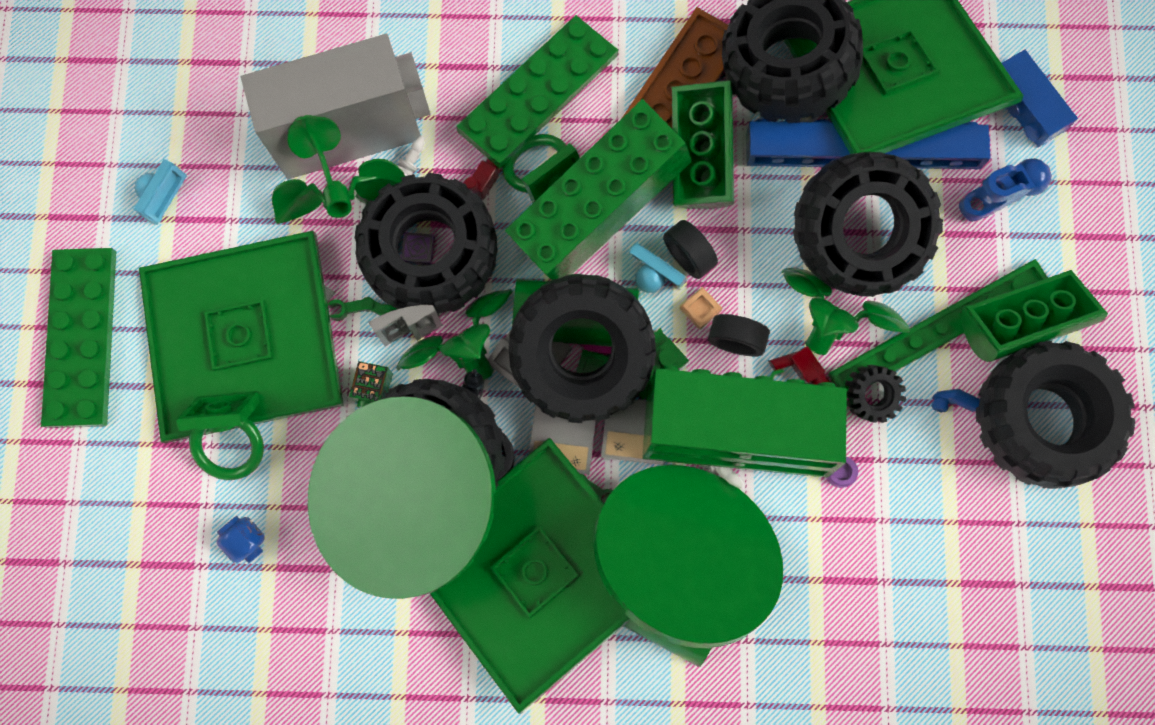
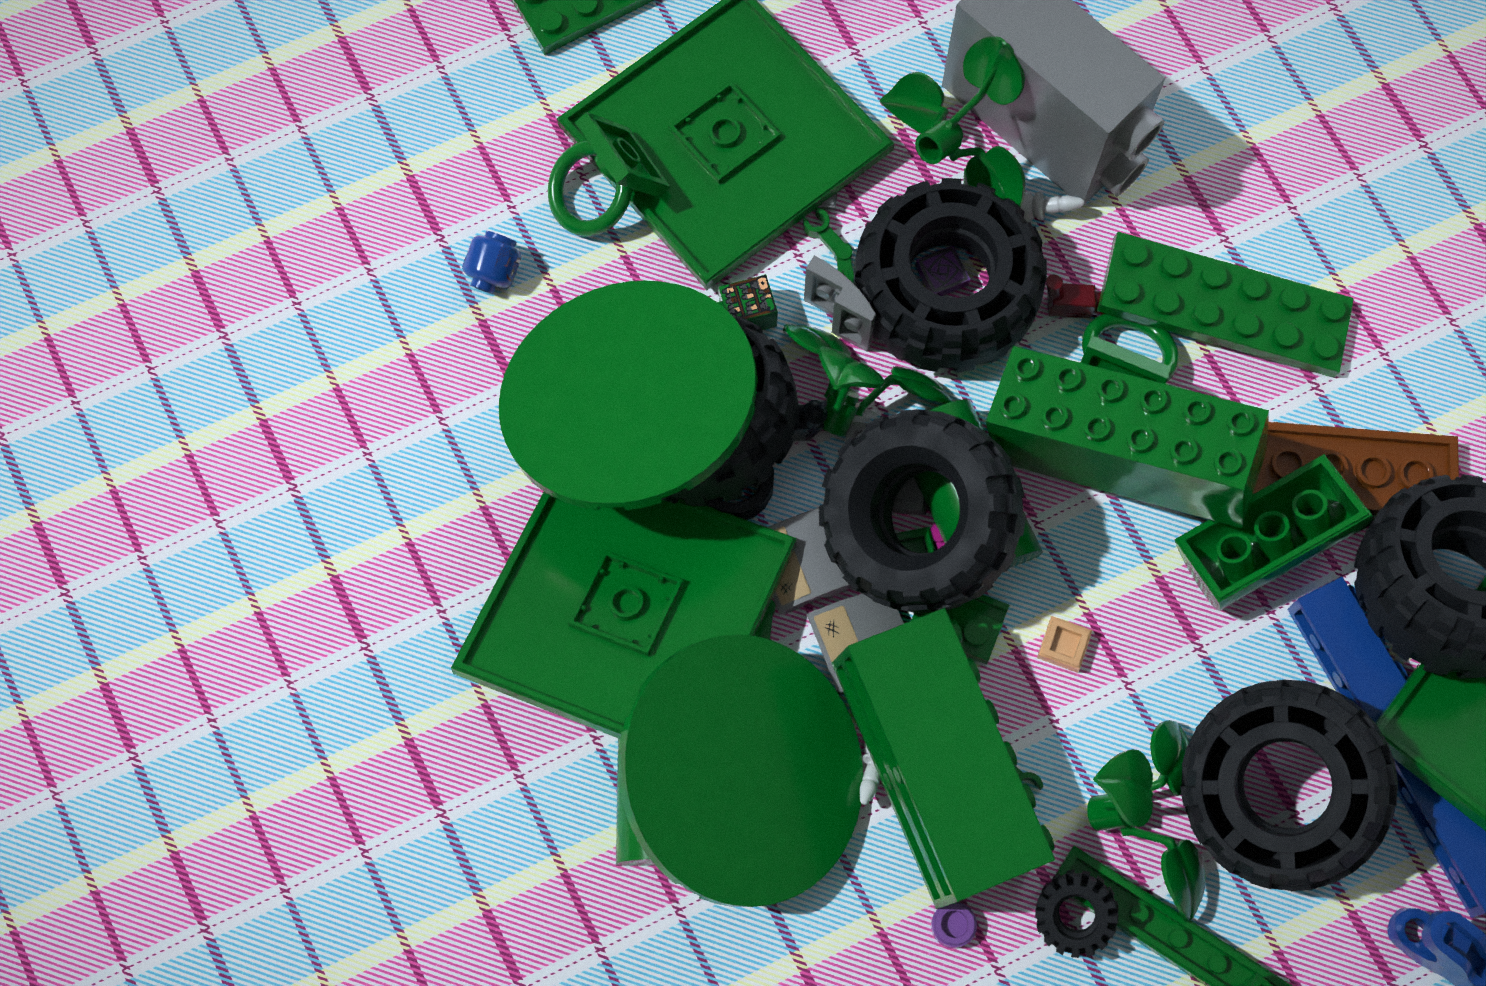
camera: 60 degrees right, 5 degrees down
medium azure tile [629,243,687,293] -> none
black tyre [663,220,718,279] -> none
black tyre [708,314,770,357] -> none
dark red piece [768,346,831,385] -> none

